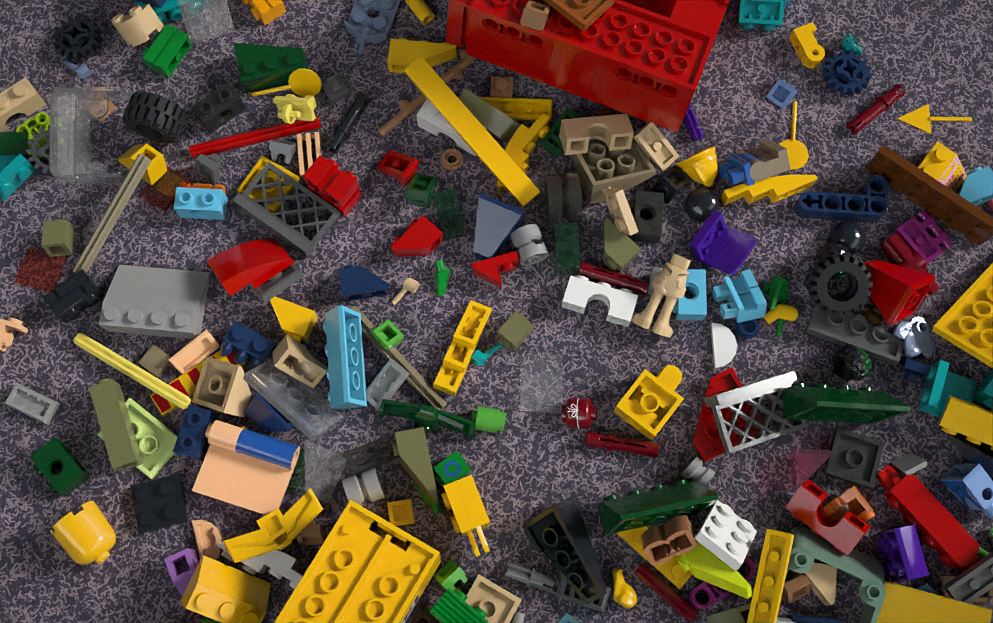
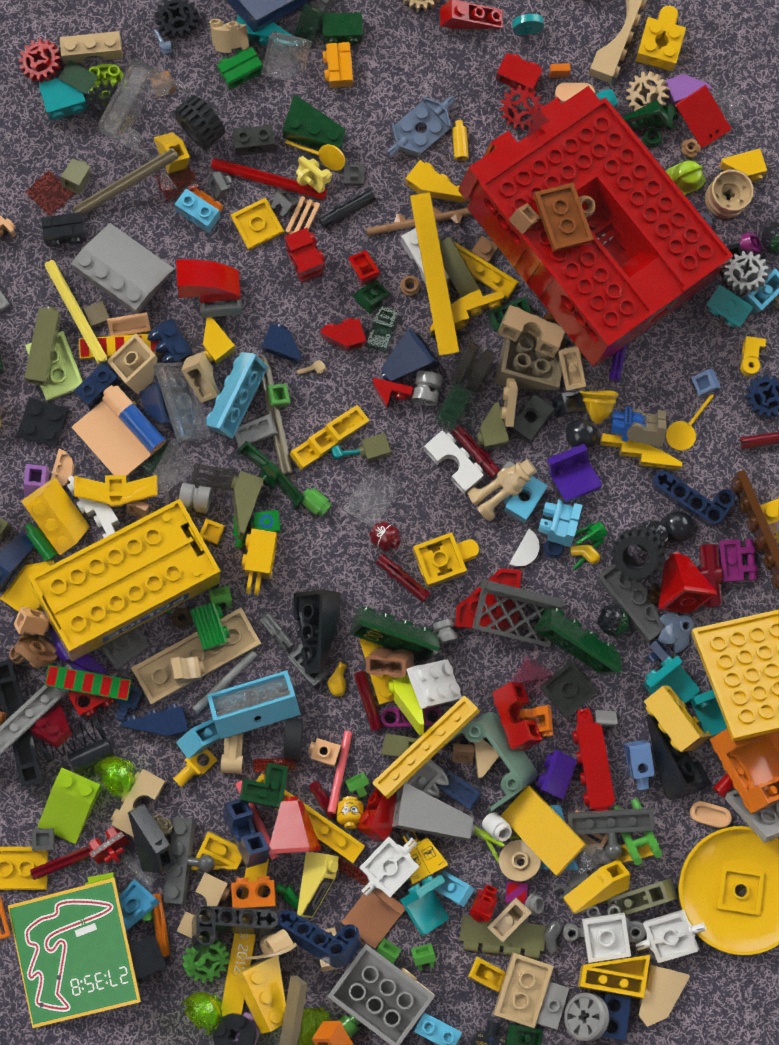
camera: 25 degrees right, 5 degrees up
dark grey fence [233,162,341,258] -> none
green bar [434,259,450,297] -> none

